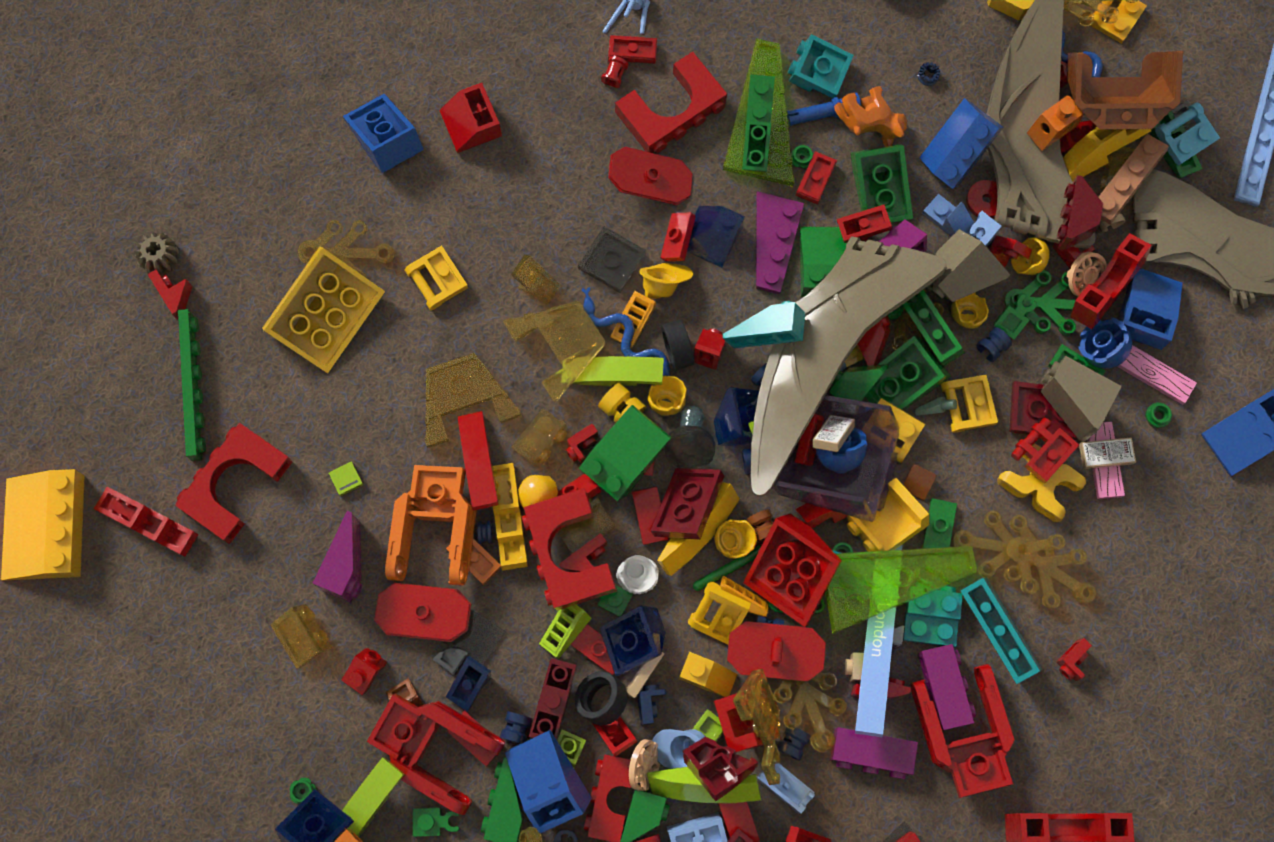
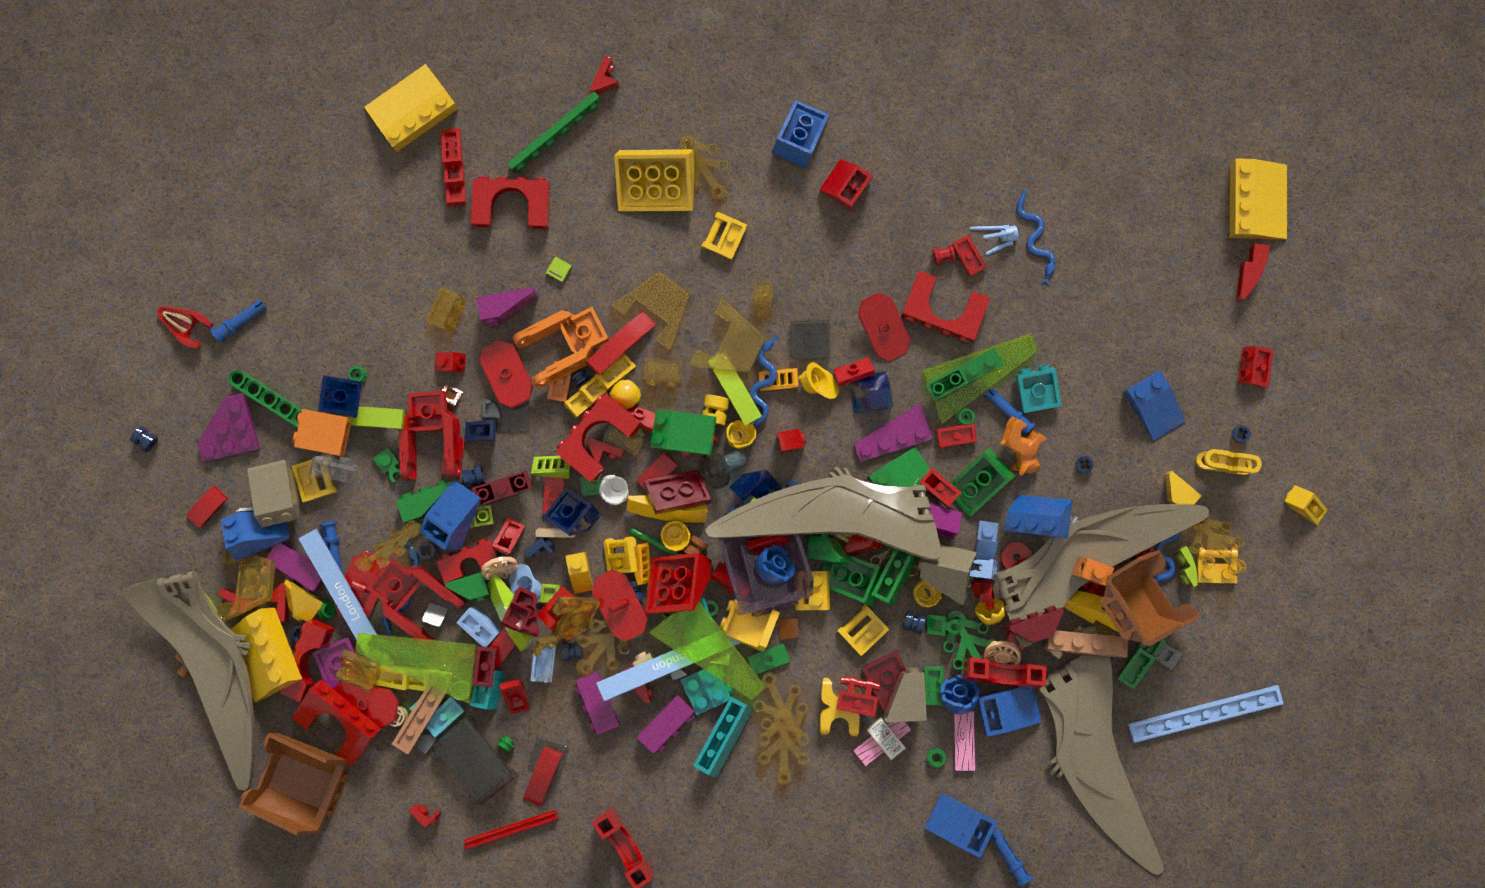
camera: 60 degrees right, 10 degrees up
dark tan gear [134,231,179,274] -> none
red bracket [565,423,598,464] -> none
black tyre [575,671,628,726] -> none
black tyre [661,320,695,370] -> none
slope [723,301,805,349] -> none
tile [813,415,855,452] -> none
red plate [910,664,1015,798] -> none
sand green bar [915,397,957,416] -> none
red bracket [1056,638,1092,681] -> none
medium azure plate [1155,102,1220,166] -> none
none -> lime slope [1176,546,1198,587]

